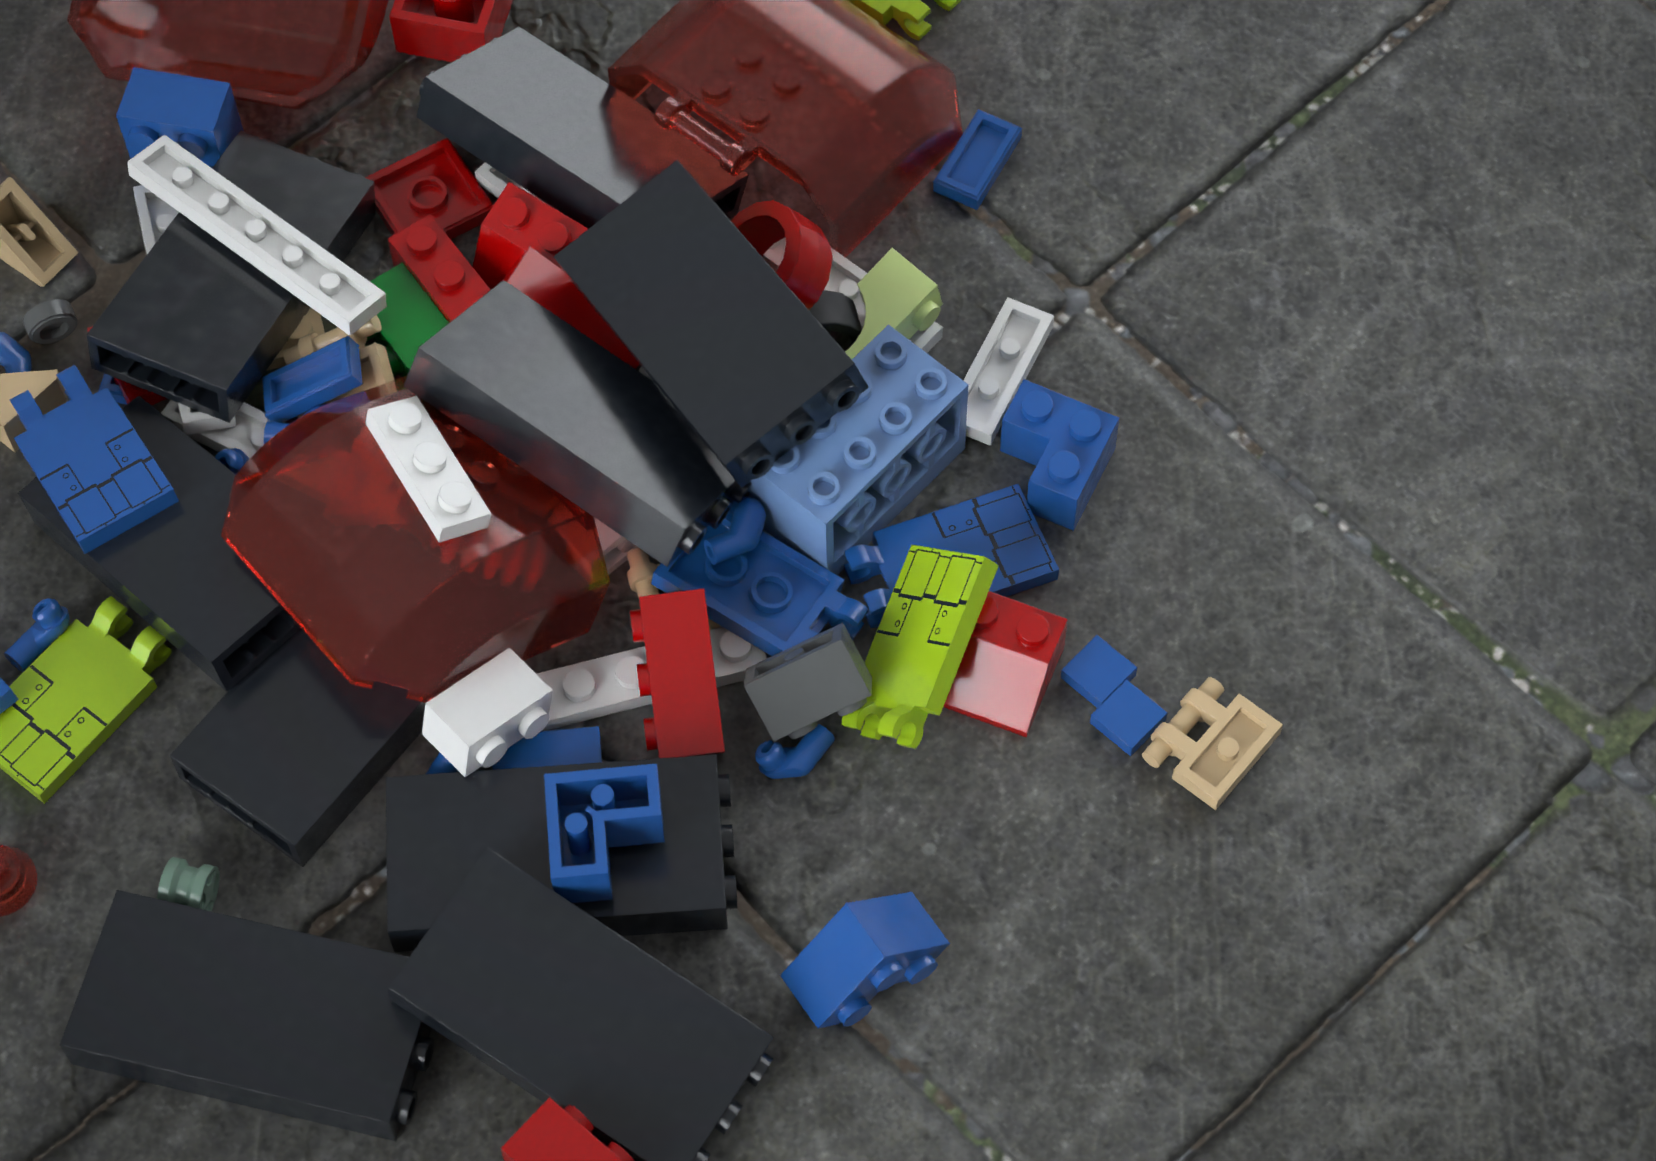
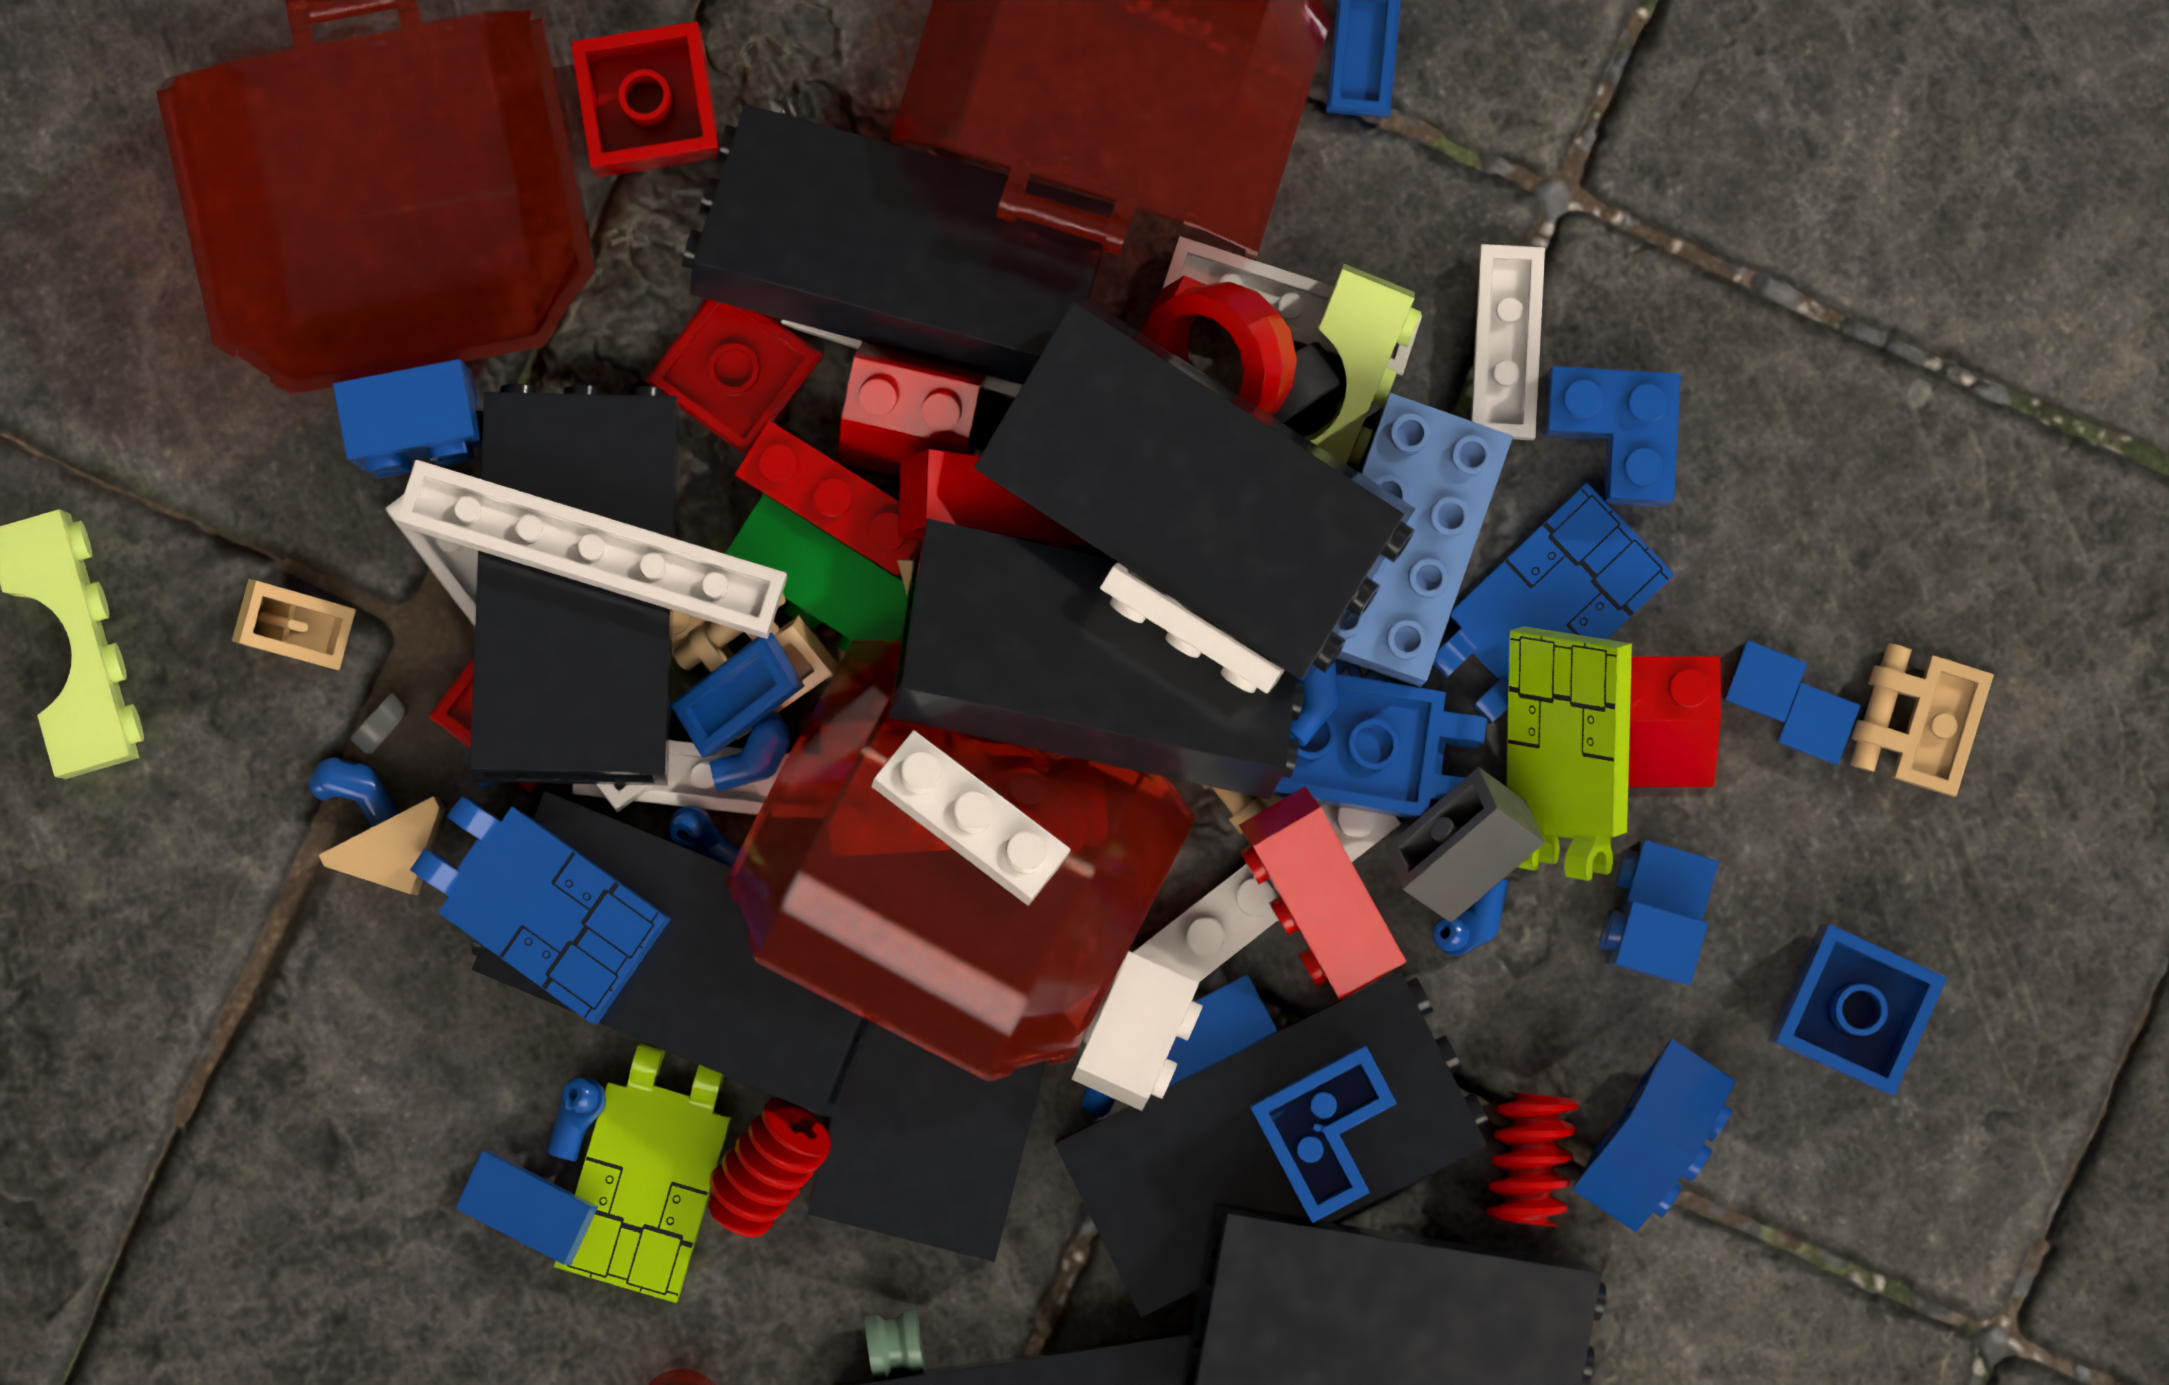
camera: 20 degrees left, 25 degrees up
none -> red piece [708,1098,832,1238]
none -> white plate [1100,562,1284,693]
none -> red piece [1485,1091,1579,1227]
none -> blue brick [1598,840,1719,985]
none -> blue brick [1767,924,1947,1096]

